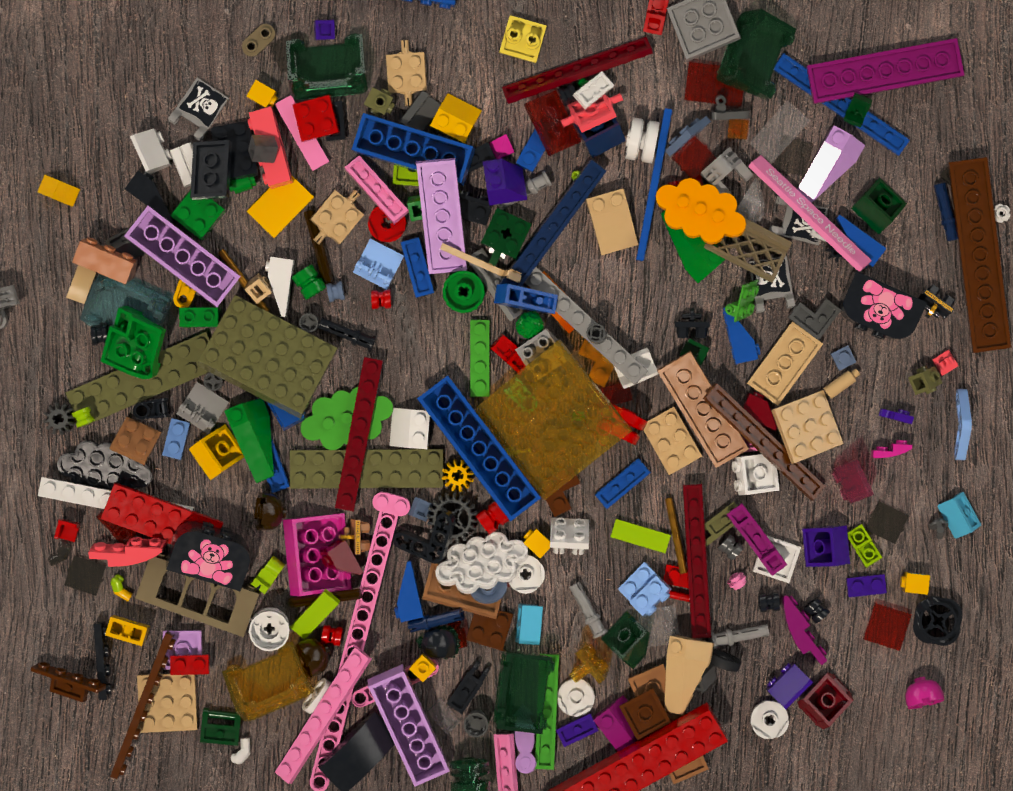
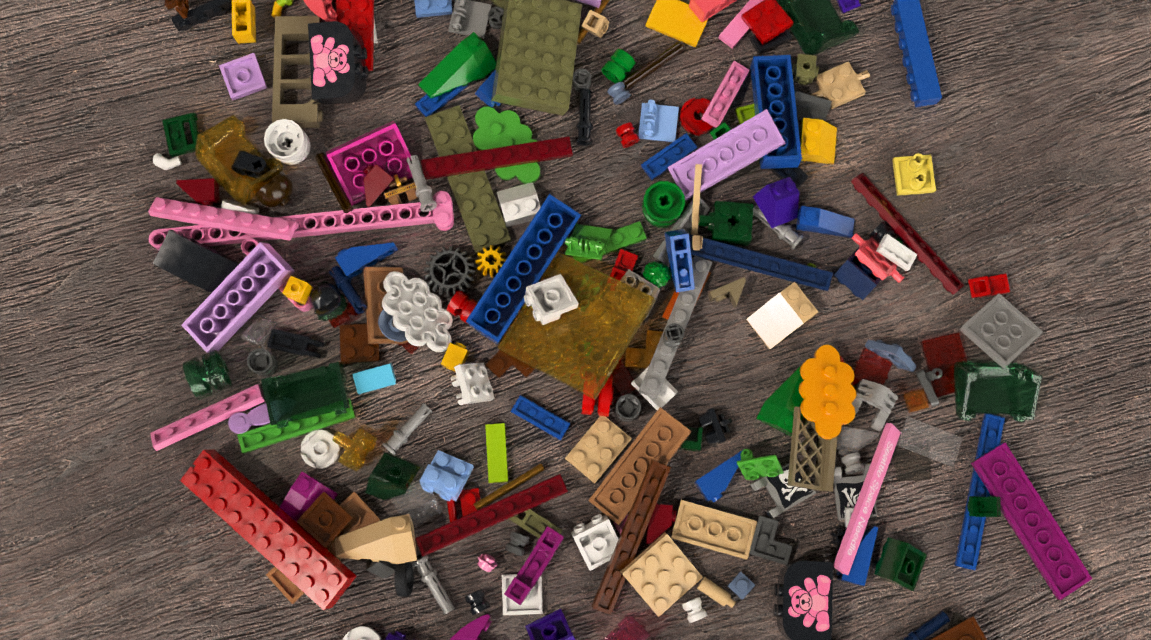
camera: 70 degrees right, 10 degrees down
reddish brown plate [110,631,176,779] -> none
tan plate [137,673,198,733] -> none
red plate [170,654,210,675] -> none
yellow slope [189,424,244,480] -> none
lime leg [251,556,285,594] -> none
dark brown cylinder [254,492,286,531] -> none
white slope [265,257,295,317] -> none
lime tile [290,589,340,639] -> none
tan plate [310,190,364,245] -> none
red wheel [321,624,343,647] -> none
black beam [393,511,456,564] -> none
sand blue plate [408,497,433,522] -> none
black bracket [459,190,492,226] -> none
dark pink slope [489,134,514,159] -> none
white plate [508,555,545,594] -> none
clear red tile [524,90,581,156] -> none
dark purple plate [556,713,599,747] -> none
white wheel [625,117,660,164] -> none
blue tile [636,108,672,262] -> none
lavender wedge [797,125,865,203] -> none
none -> dark red slope [176,178,219,207]
none -> black piece [231,151,271,180]
none -> light grey pin [406,155,437,212]
none -> white plate [524,274,579,325]
none -> bright green hinge [565,224,612,260]
none -> dark grey wheel [615,394,641,422]
none -> white wheel [682,597,708,623]
none -> dark tan slope [708,277,746,308]
none -> light grey wheel [841,452,865,474]

